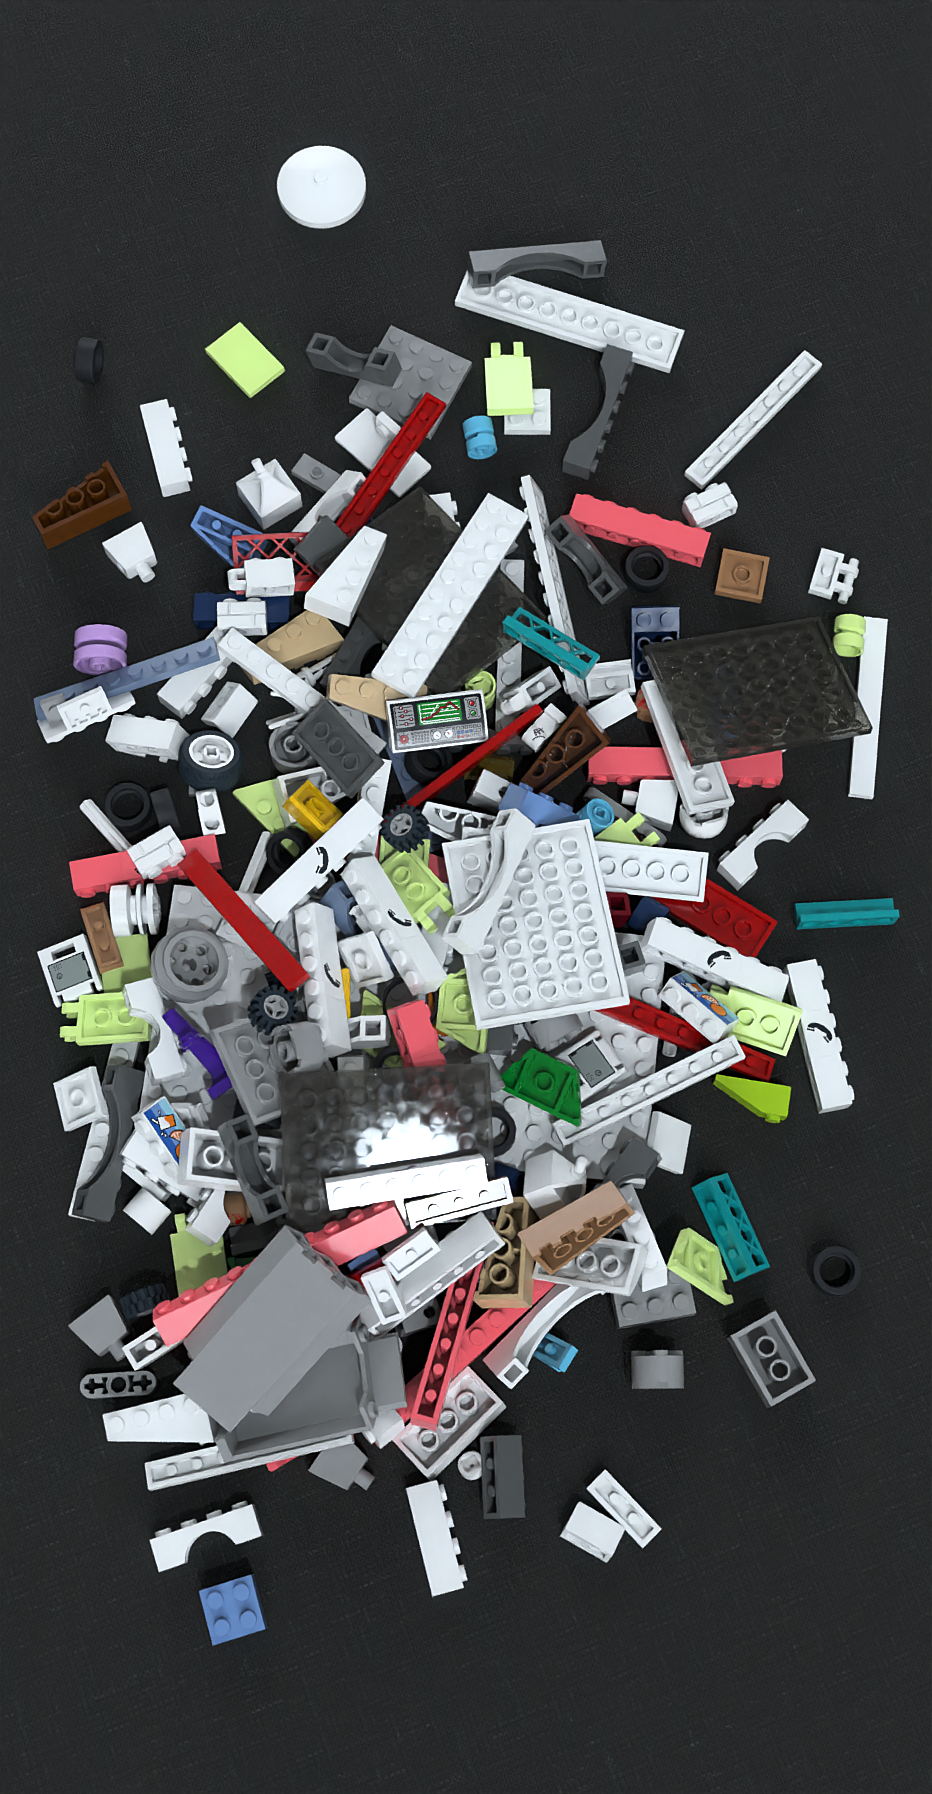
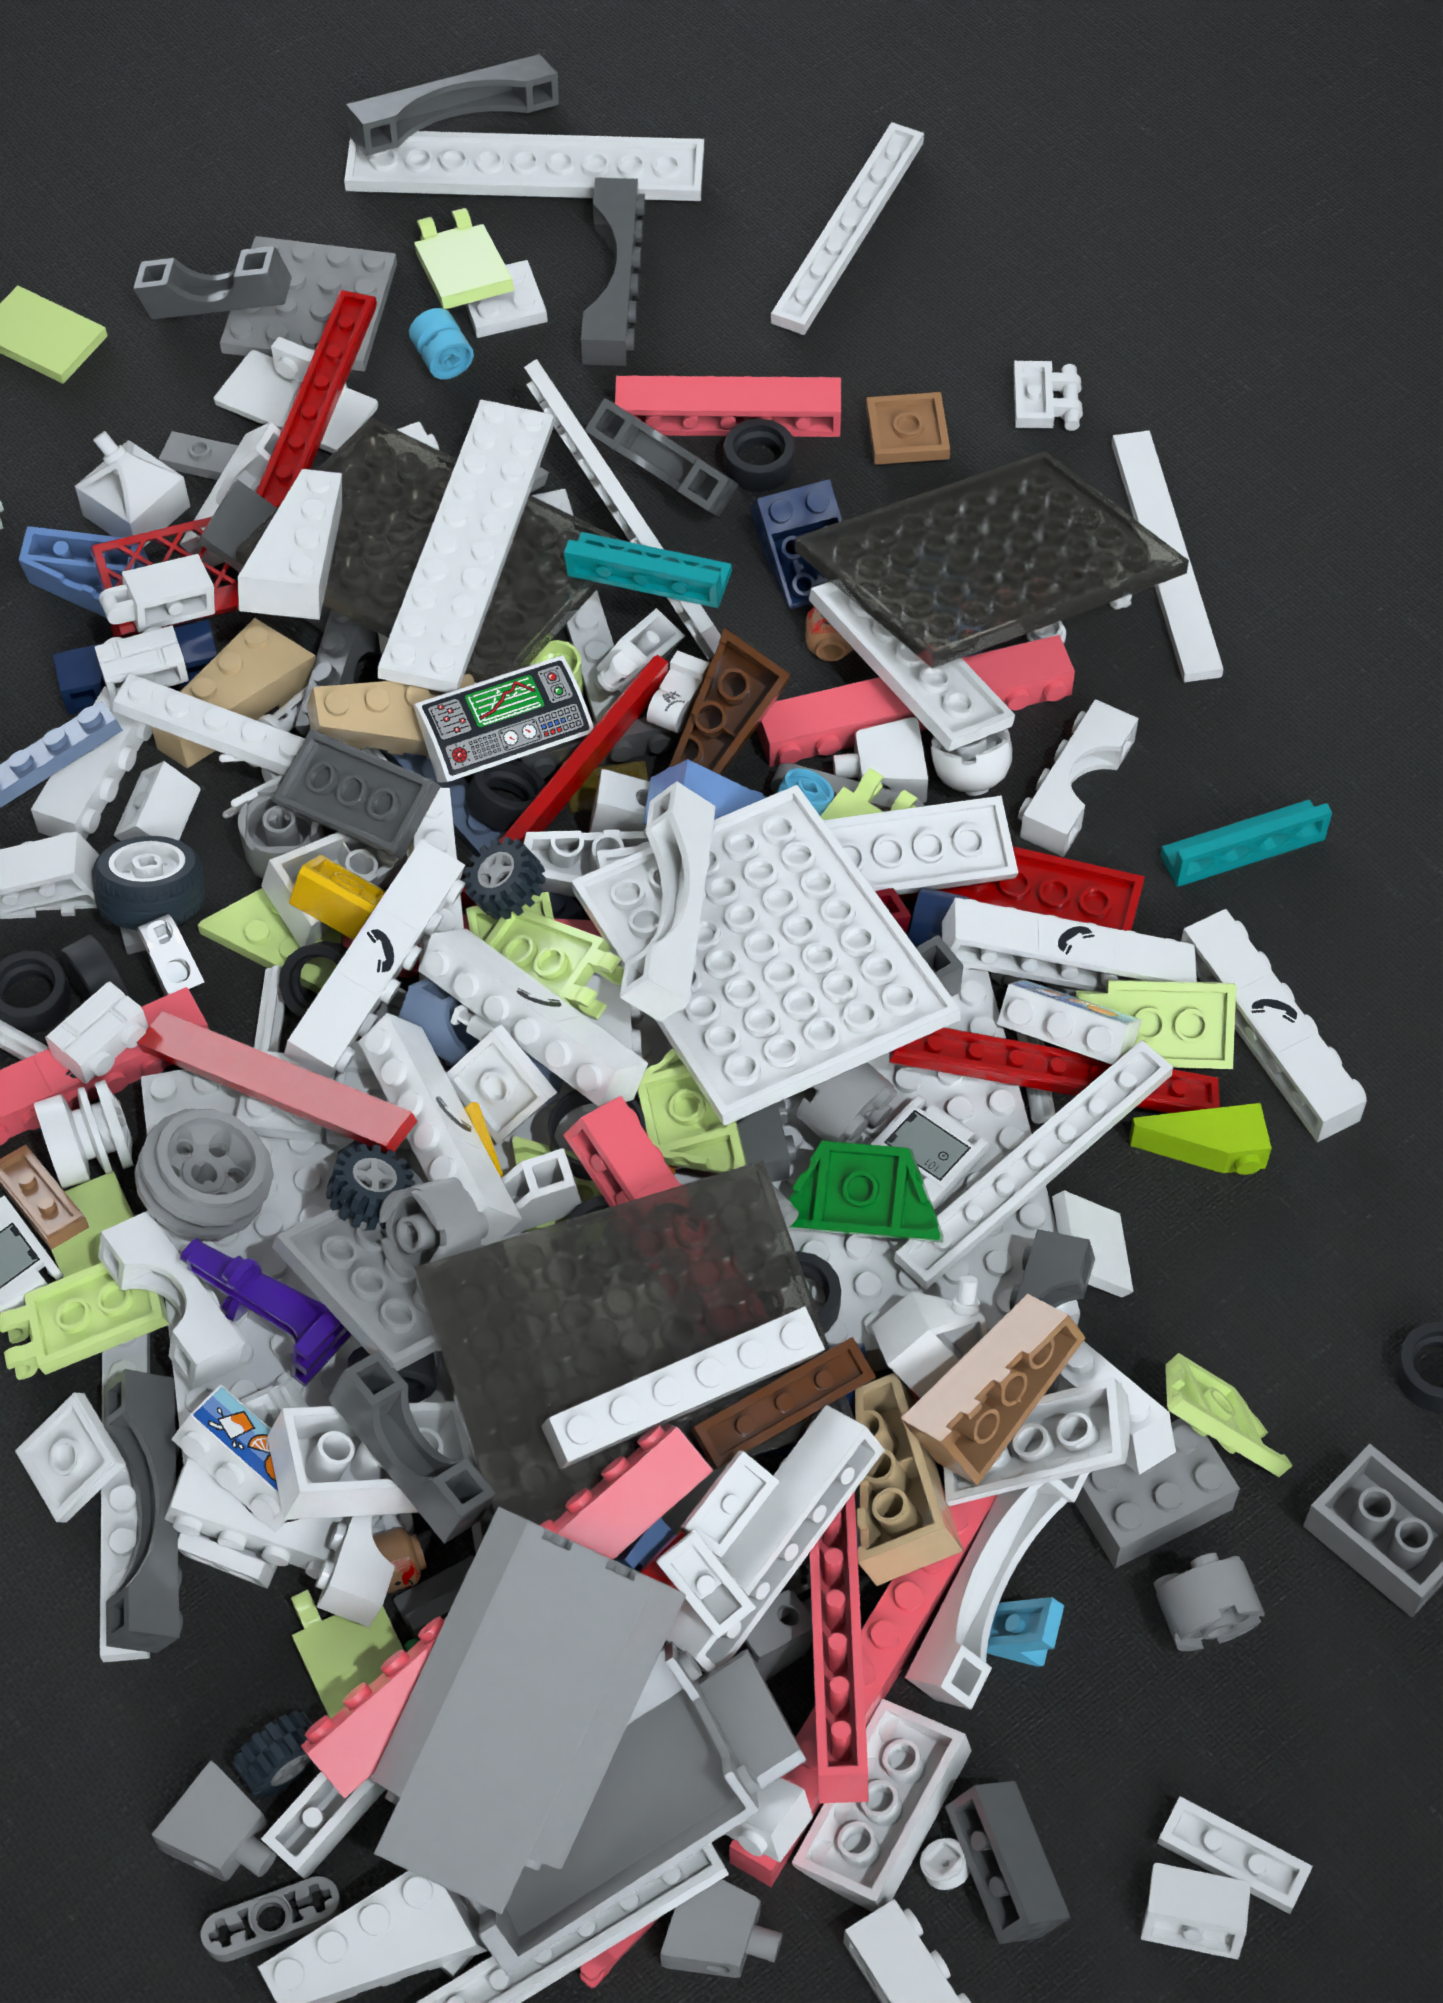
camera: 15 degrees left, 15 degrees down
white piece [123,1187,171,1235] -> none
white dish [277,146,366,228] -> none
white plate [585,659,636,701] -> none
white panel [588,689,637,729] -> none
white brick [682,482,738,528] -> none
teal fence [692,1173,770,1282] -> none
yellowish green wheel [832,614,866,657] -> none

